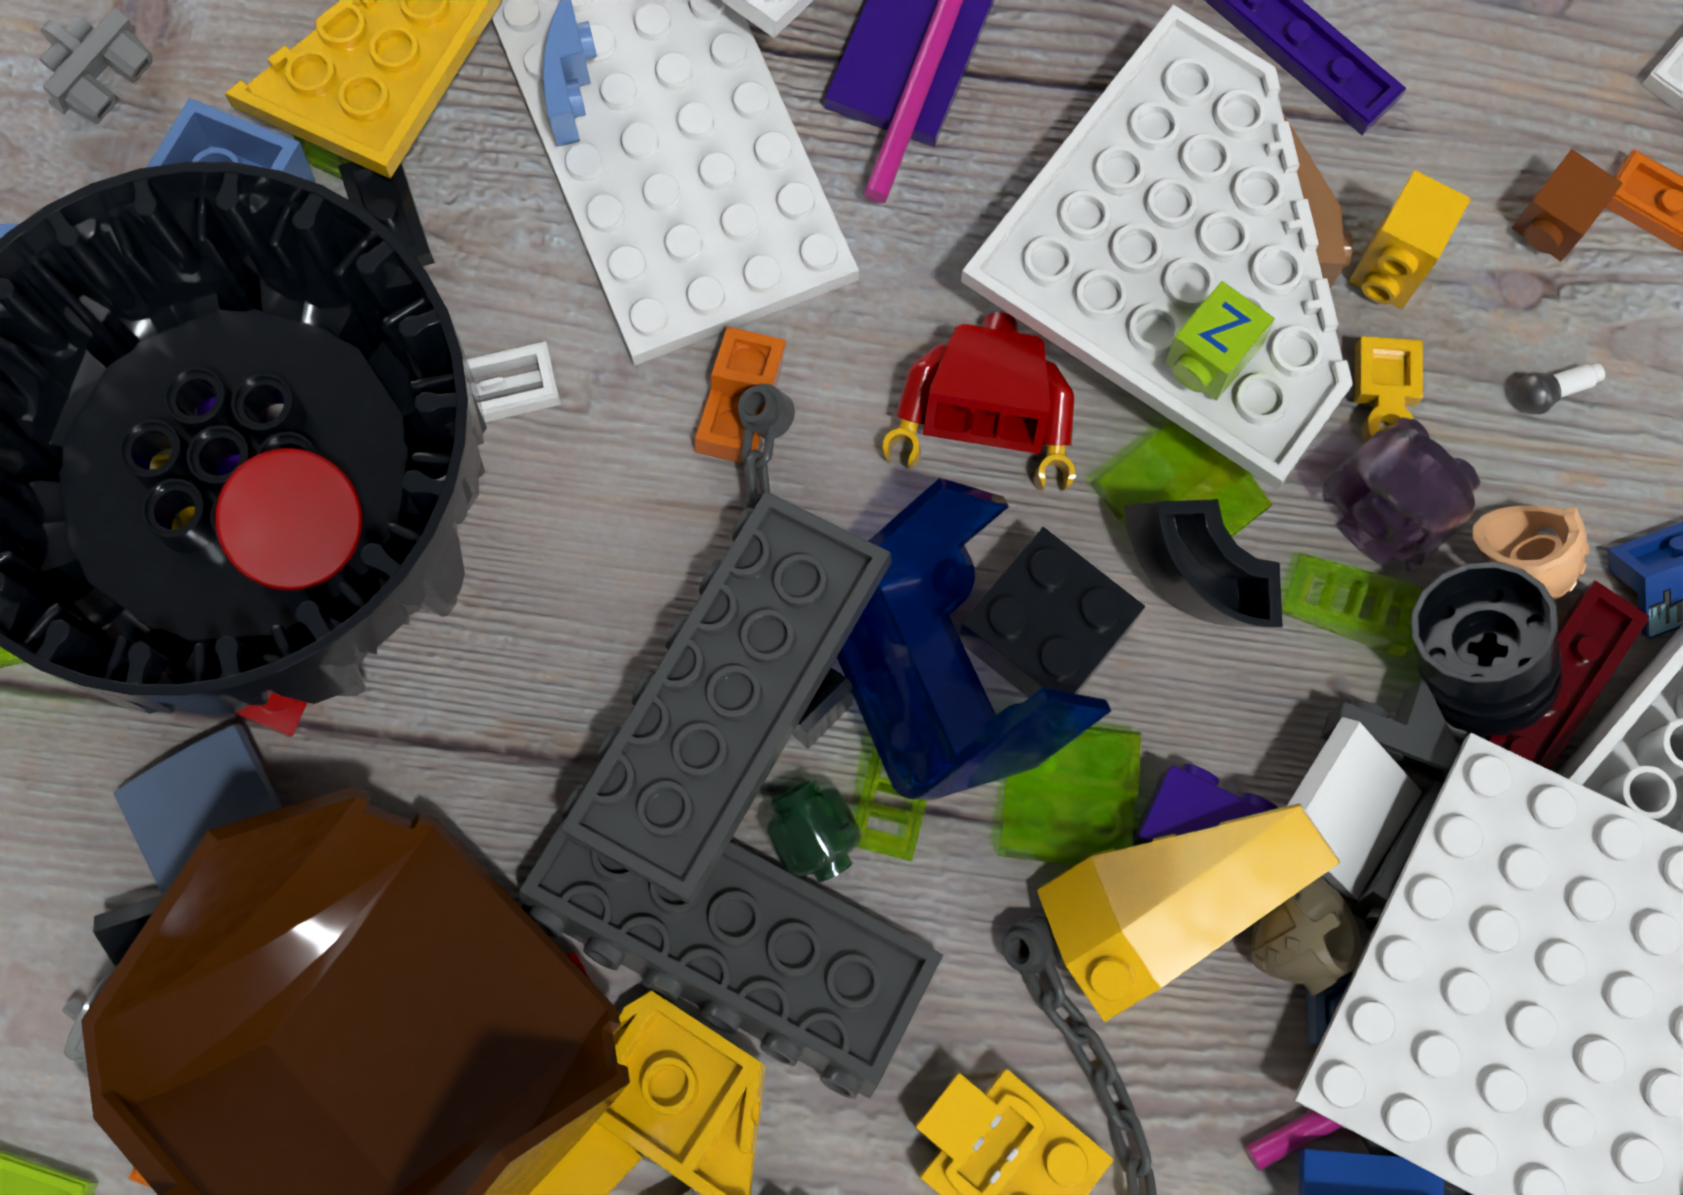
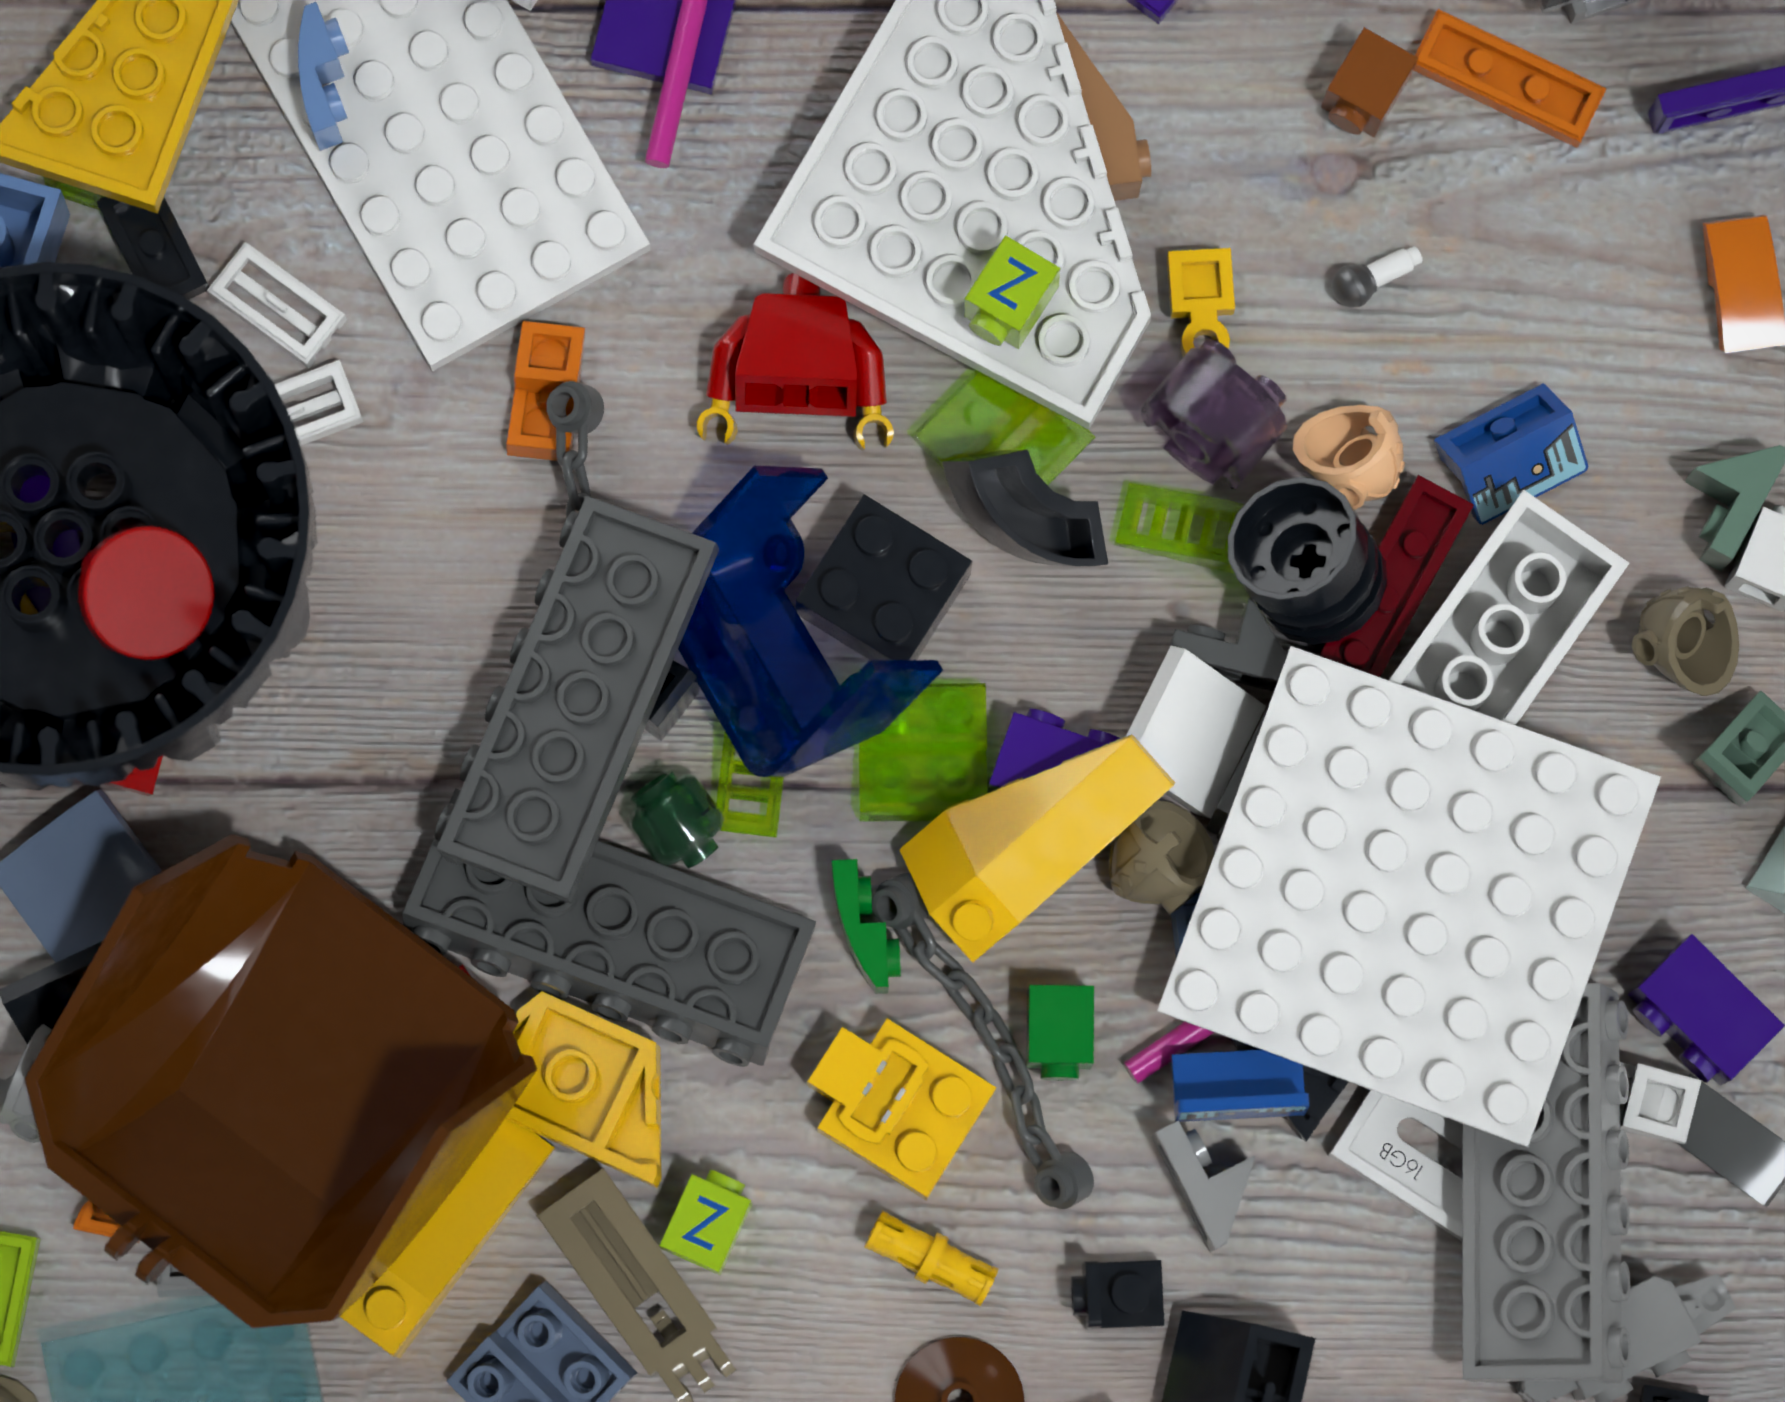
camera: 10 degrees left, 5 degrees up
yellow brick [1348,169,1471,310] -> none
none -> white tile [207,242,347,369]
none -> green slope [832,859,901,994]
none -> green brick [1026,985,1094,1081]

